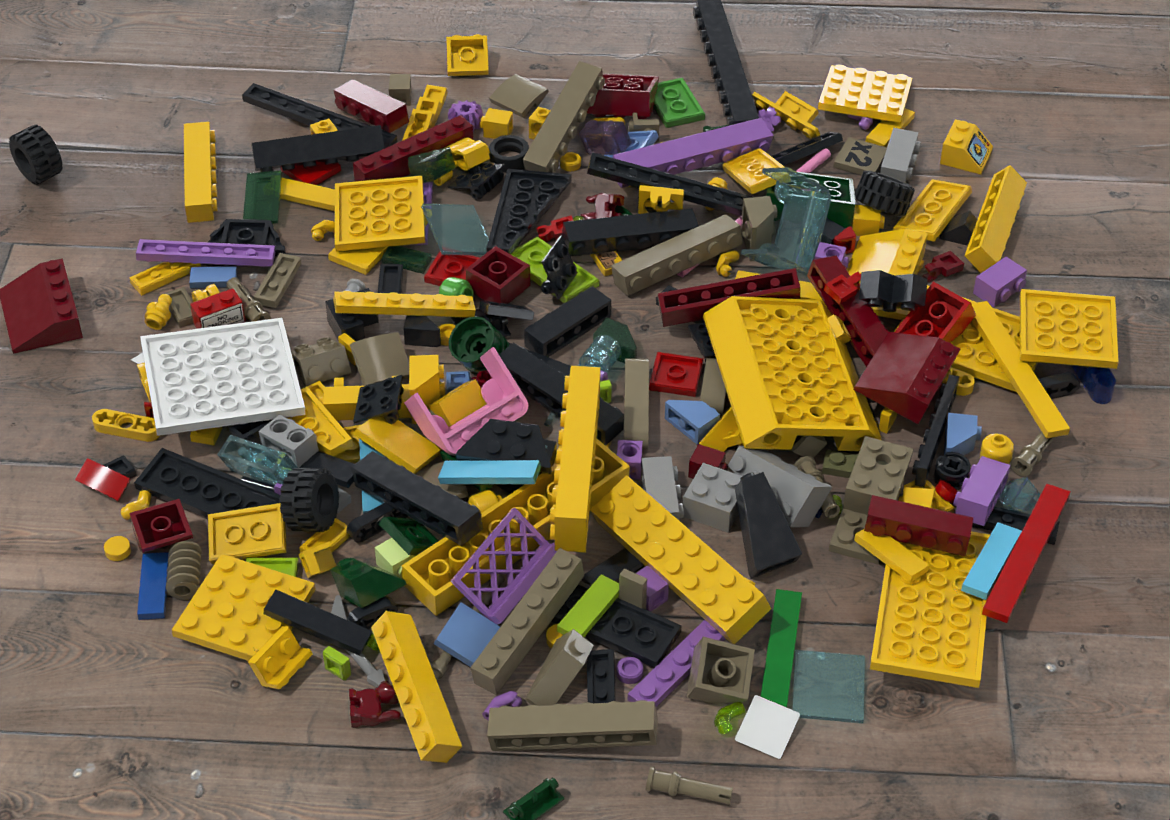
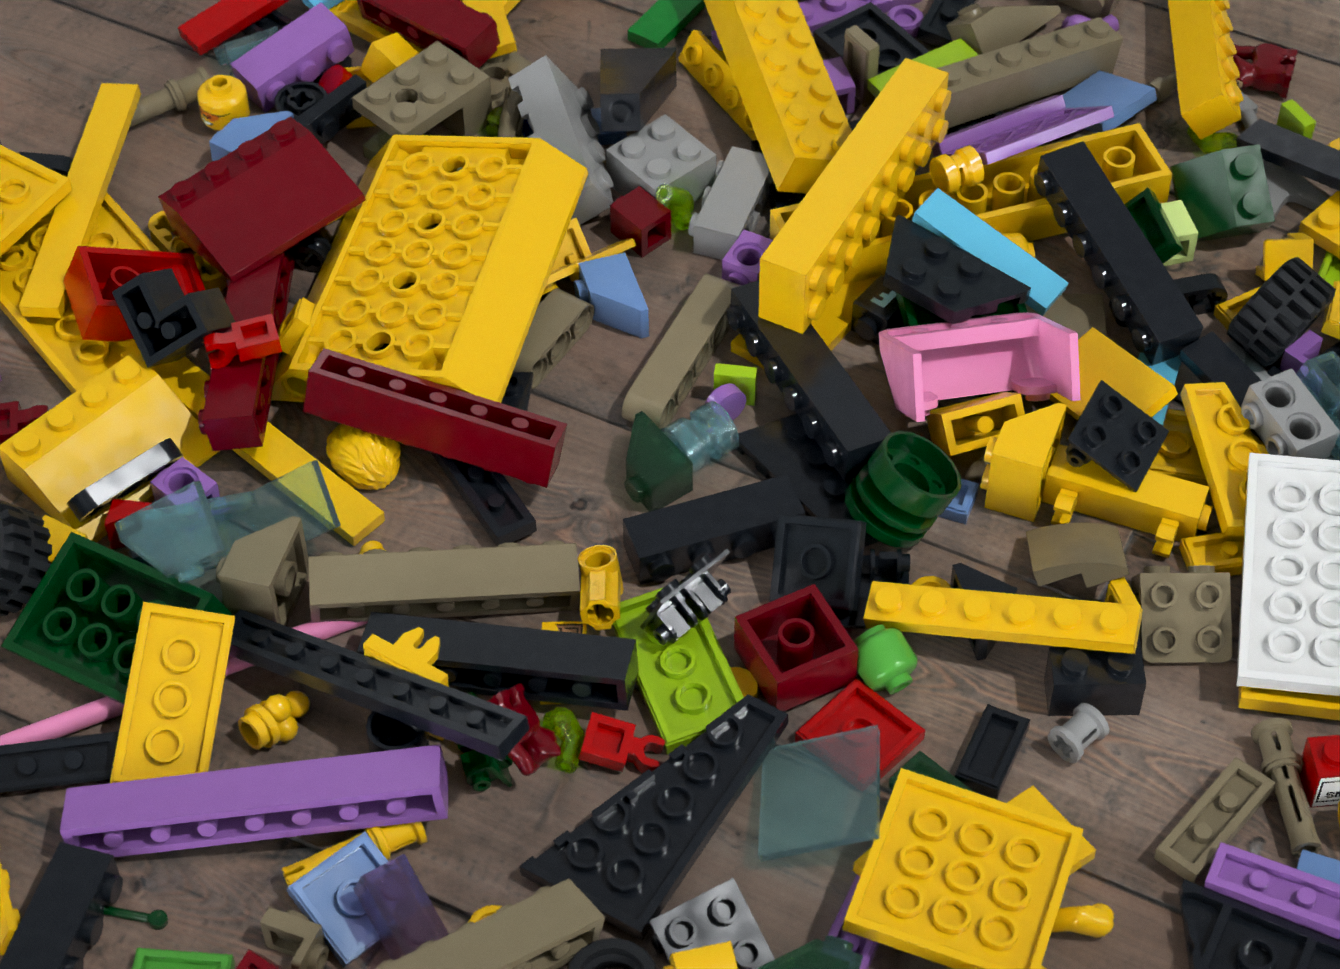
camera: 155 degrees left, 5 degrees up
red tile [649,352,704,397] -> none
medium lavender plant [758,107,781,132] -> none
none -> beam [67,438,183,522]
none -> yellow piece [578,545,624,630]
none -> clear neon green arm [656,184,694,230]
none -> yellow wheel [929,145,984,195]

